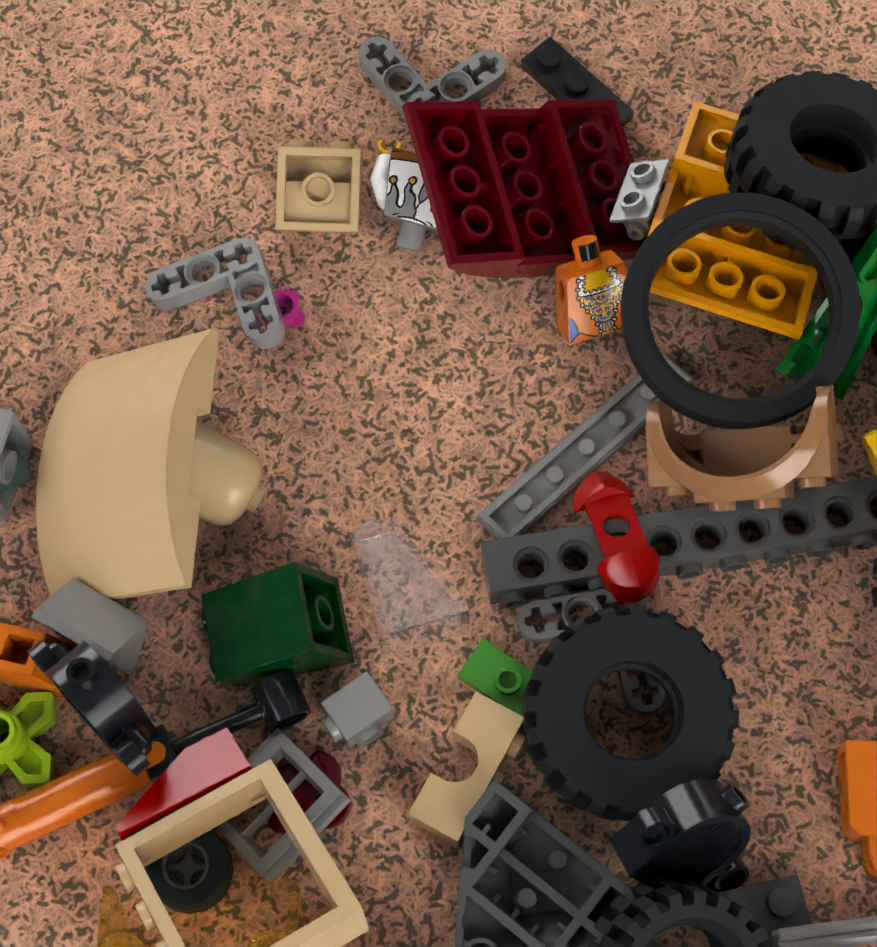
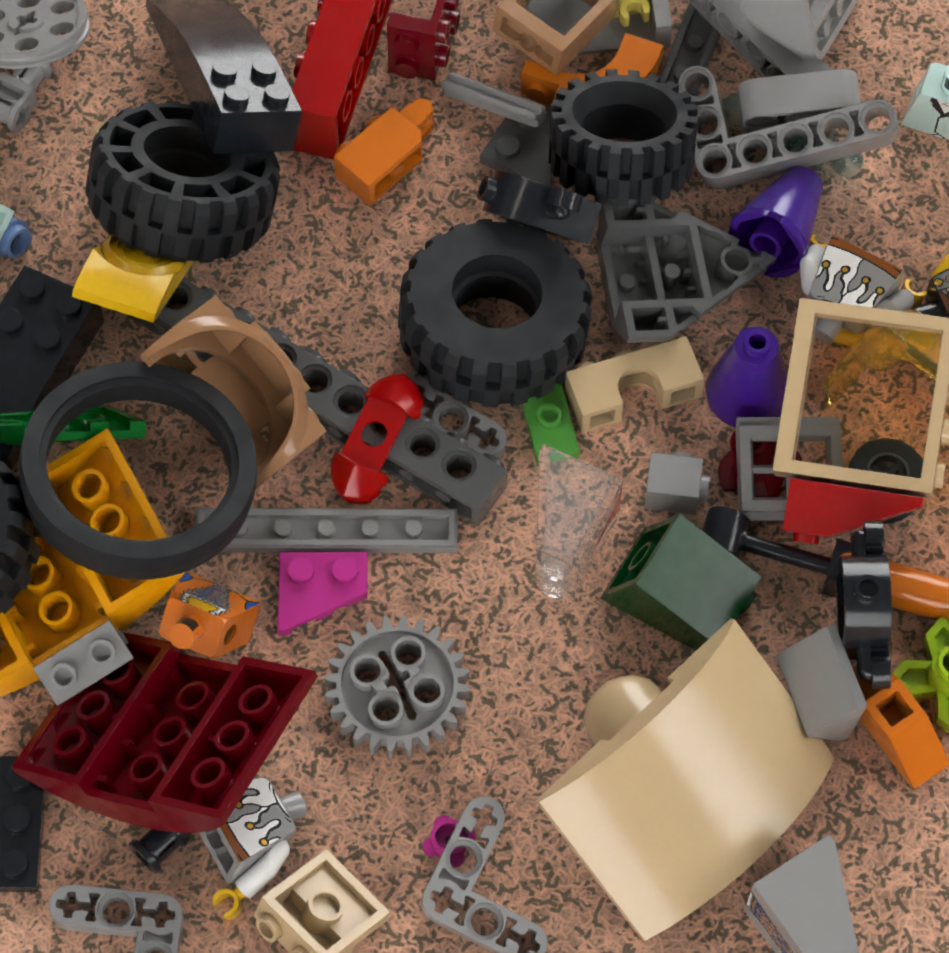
camera: 140 degrees left, 5 degrees down
none -> dark pink wing [278,552,368,636]
none -> light grey gear [324,615,470,759]
none -> dark purple cone [706,326,787,428]

